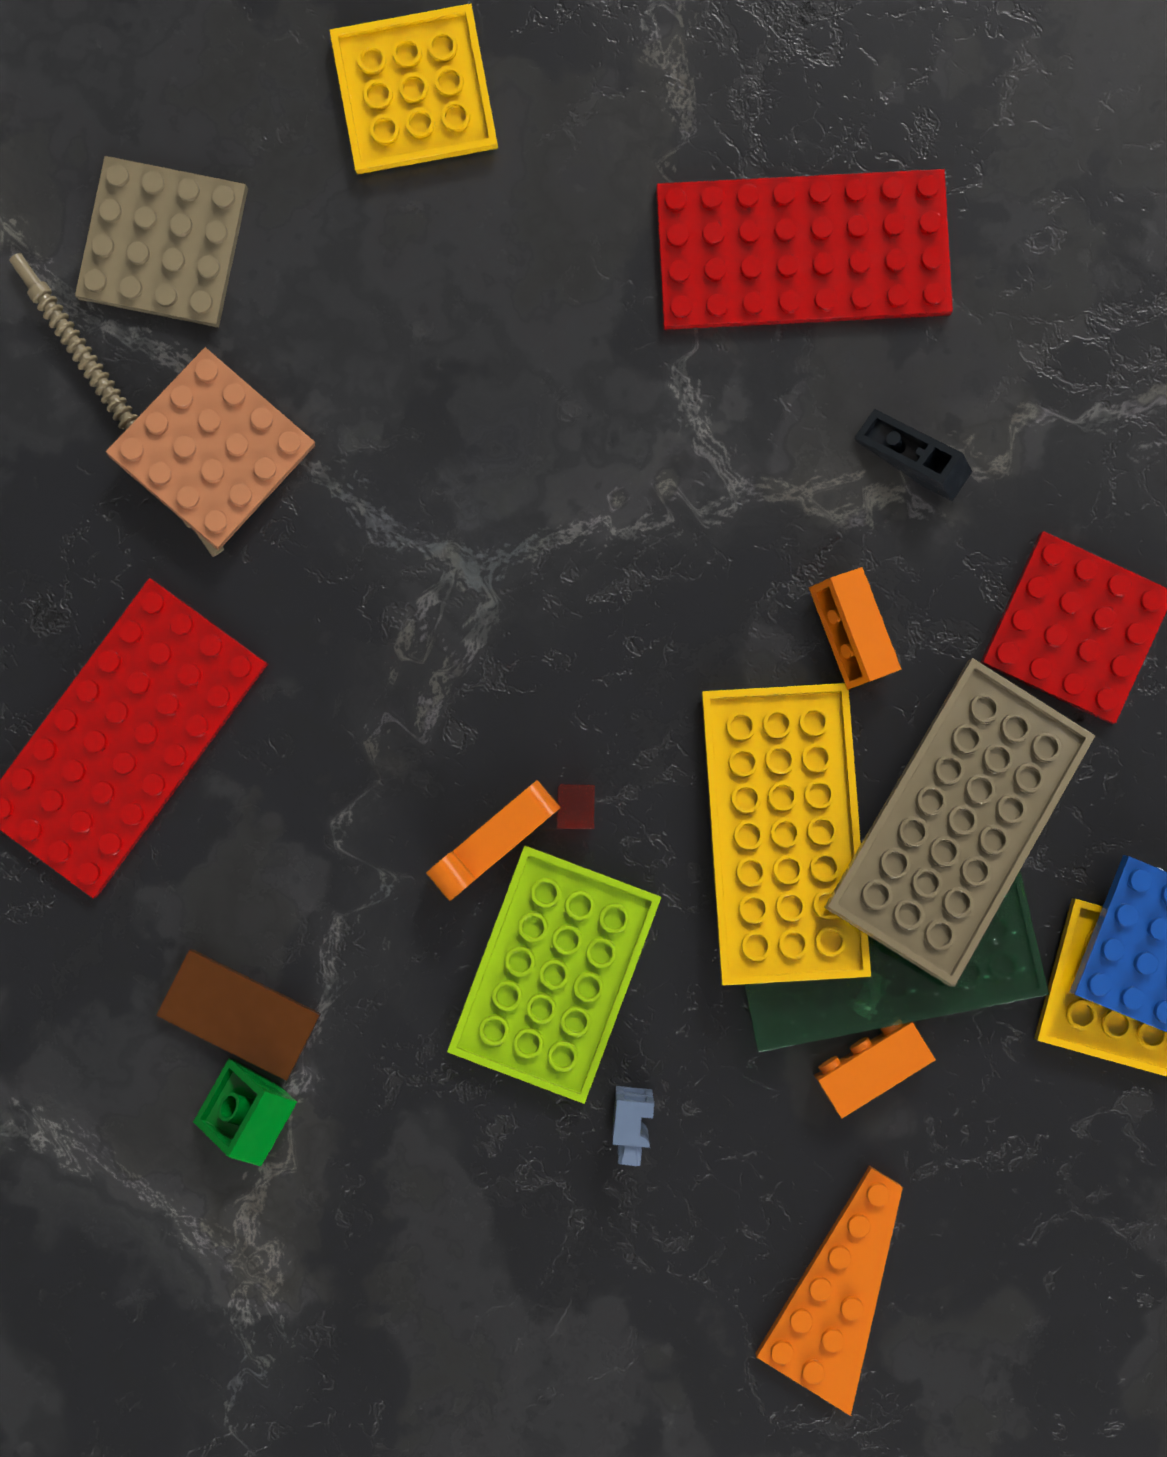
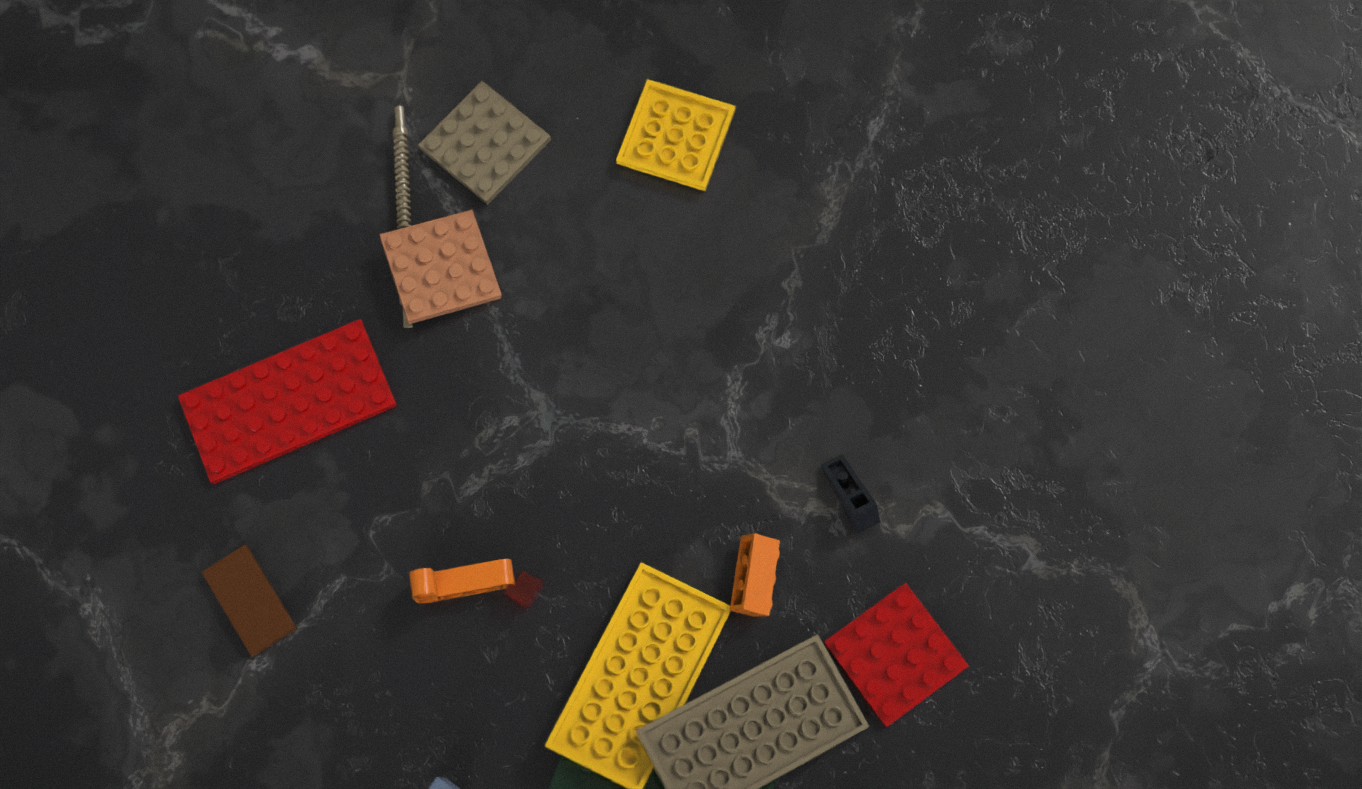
camera: 30 degrees right, 15 degrees down
green slope [193,1058,297,1166] -> none
lime plate [447,845,661,1104] -> none
red plate [656,169,953,330] -> none

